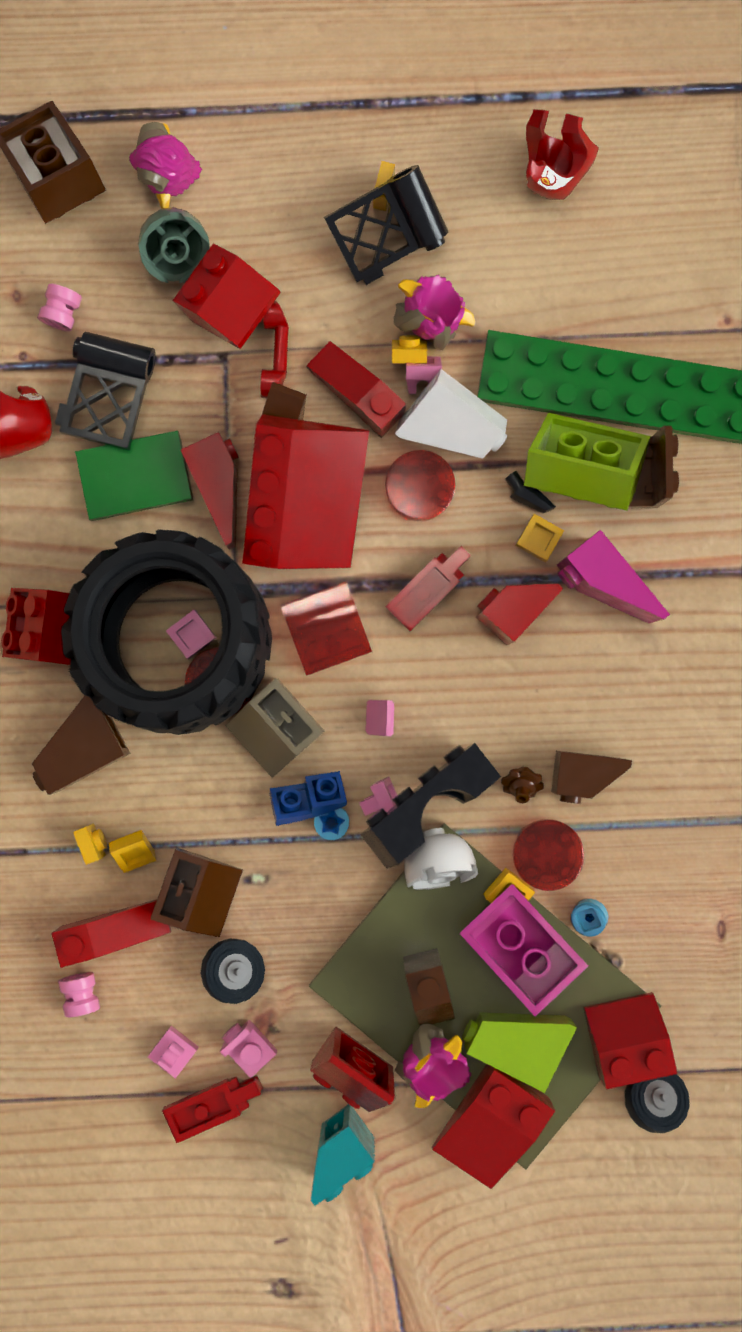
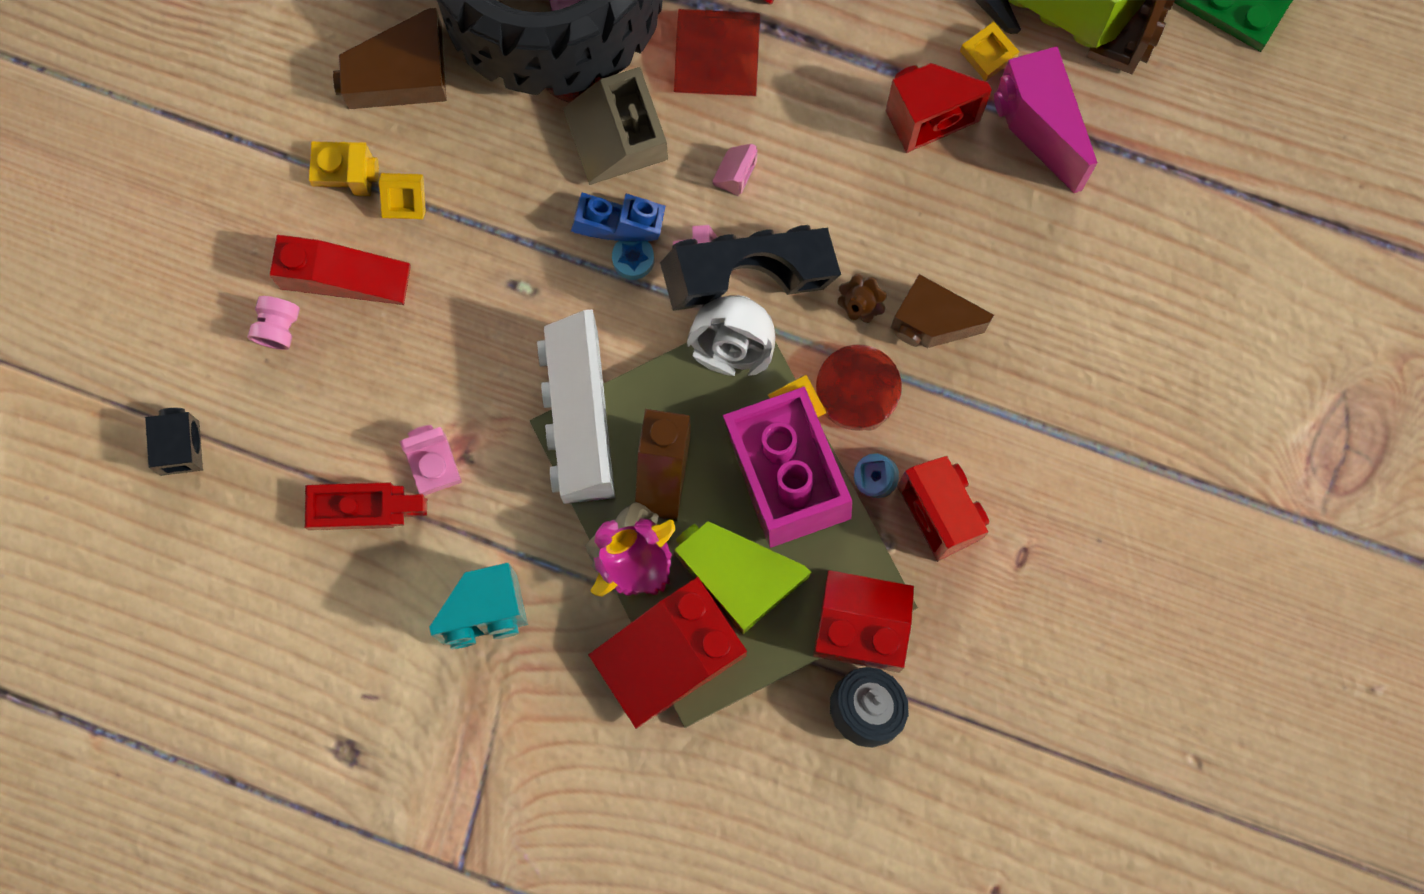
camera: 20 degrees right, 10 degrees down
bright pink tile [148,1026,199,1079] -> none
reddish brown slope [150,847,243,938] -> none
black wheel [200,938,265,1004] -> none
red slope [310,1027,395,1112] -> none
hinge [386,546,471,632] -> none
none -> black brick [145,408,203,476]
none -> yellow plate [309,141,349,187]
none -> white slope [537,309,615,504]
none -> red slope [897,456,989,562]

